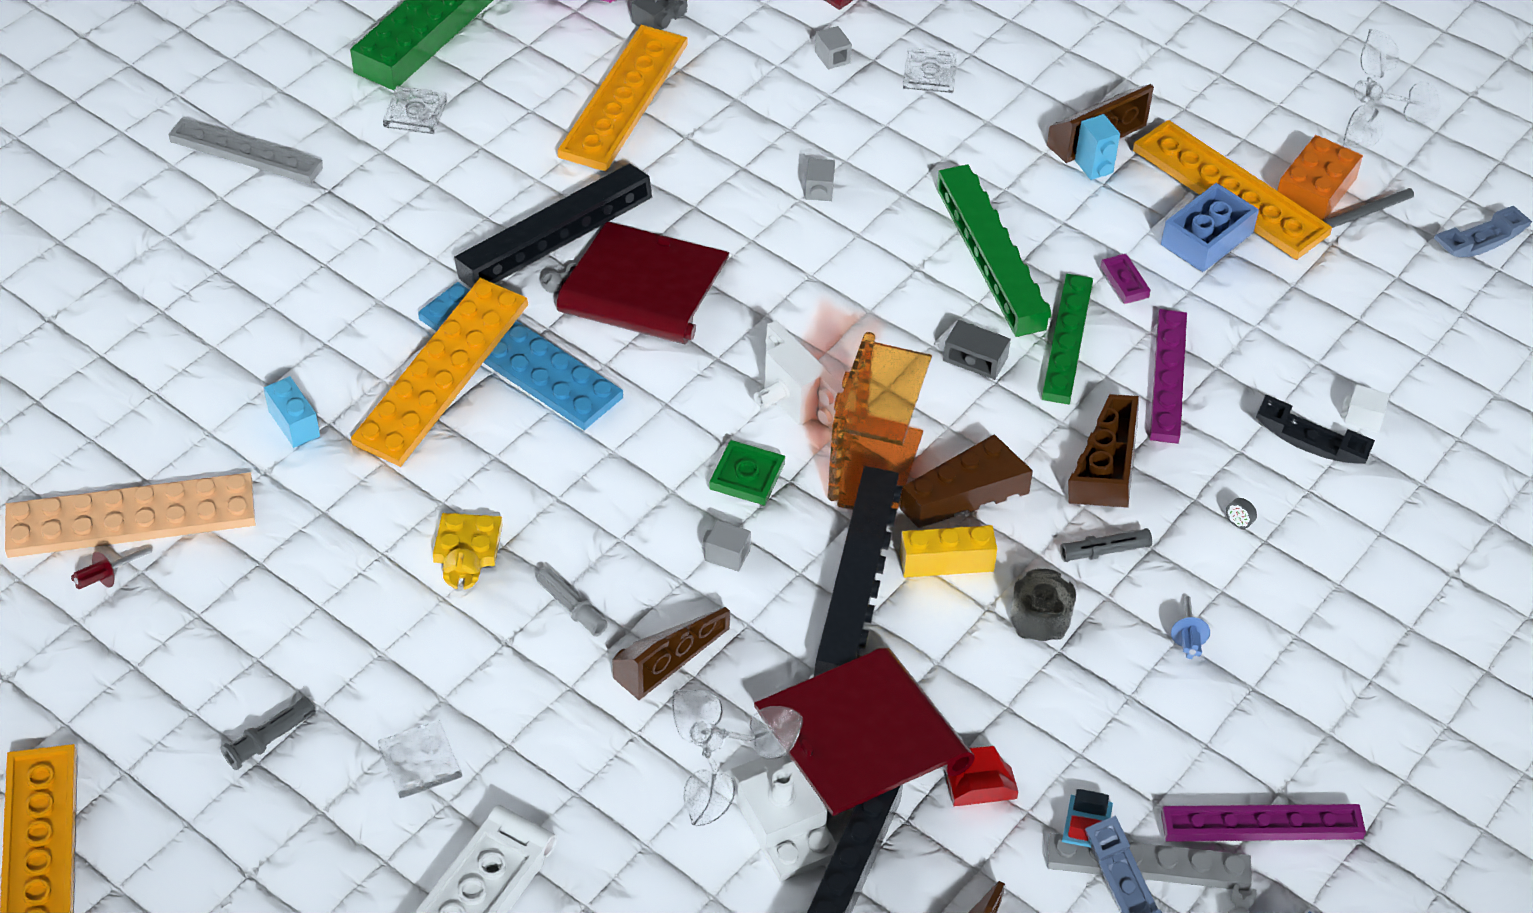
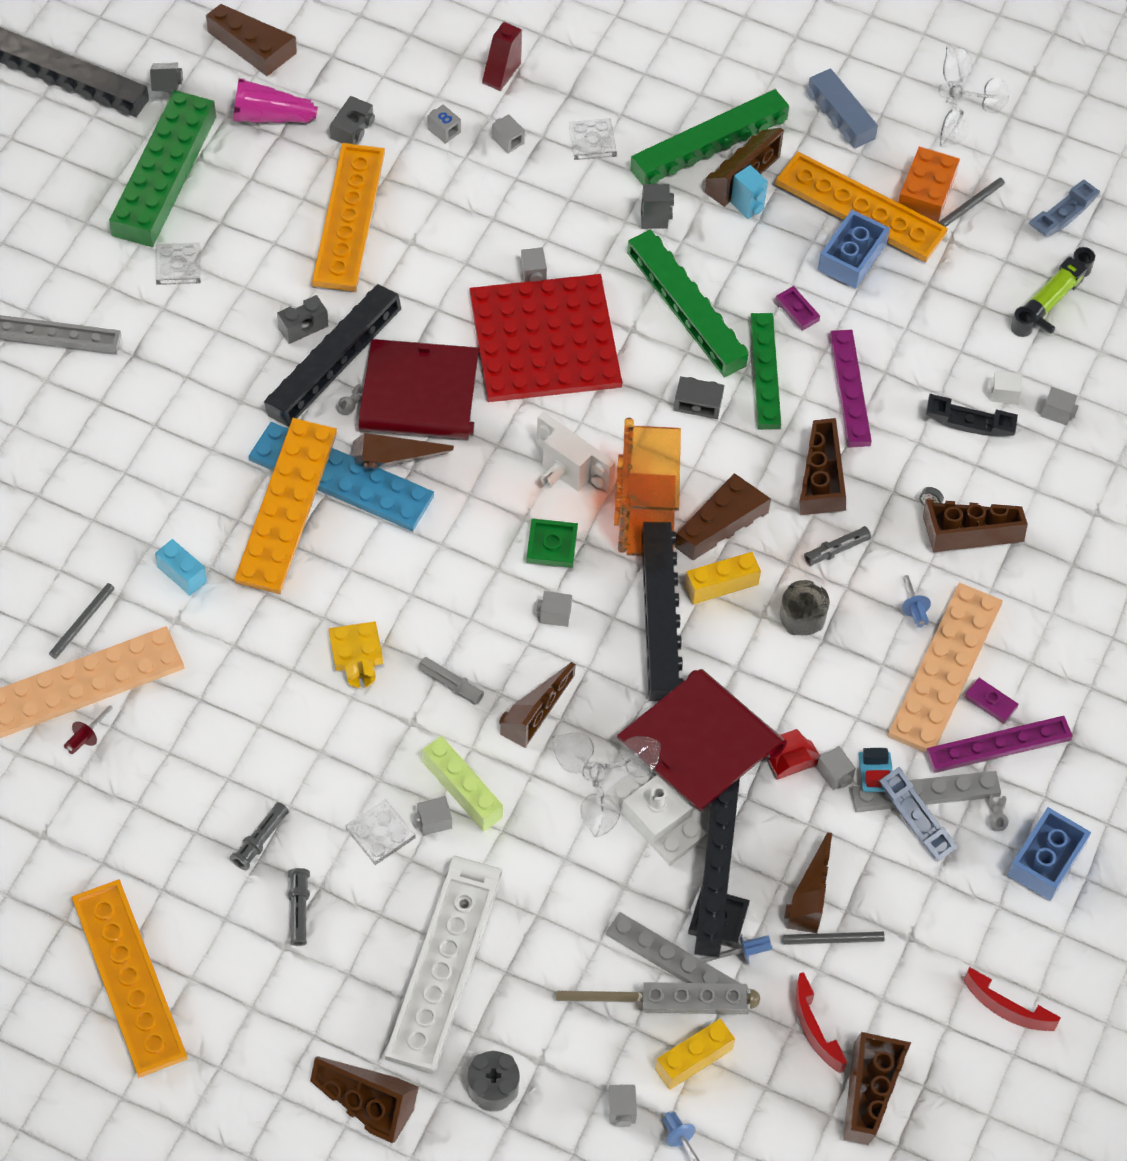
camera: 15 degrees left, 10 degrees up
none -> dark grey bar [49,583,115,659]
none -> dark grey brick [277,295,329,344]
none -> dark grey pin [288,868,310,946]
none -> reddish brown wedge [352,433,454,470]
none -> light grey brick [413,796,452,836]
none -> yellowish green brick [422,736,503,832]
none -> light grey brick [427,104,461,144]
none -> red plate [469,274,623,402]
none -> green brick [630,89,790,185]
none -> dark grey brick [641,184,674,229]
none -> sand blue brick [807,68,878,149]
none -> light grey brick [817,746,856,790]
none -> light nougat plate [888,582,1003,753]
none -> reddish brown wedge [923,499,1028,552]
none -> magenta plate [964,677,1019,724]
none -> black piece [1011,247,1096,337]
none -> light grey brick [1041,387,1079,425]

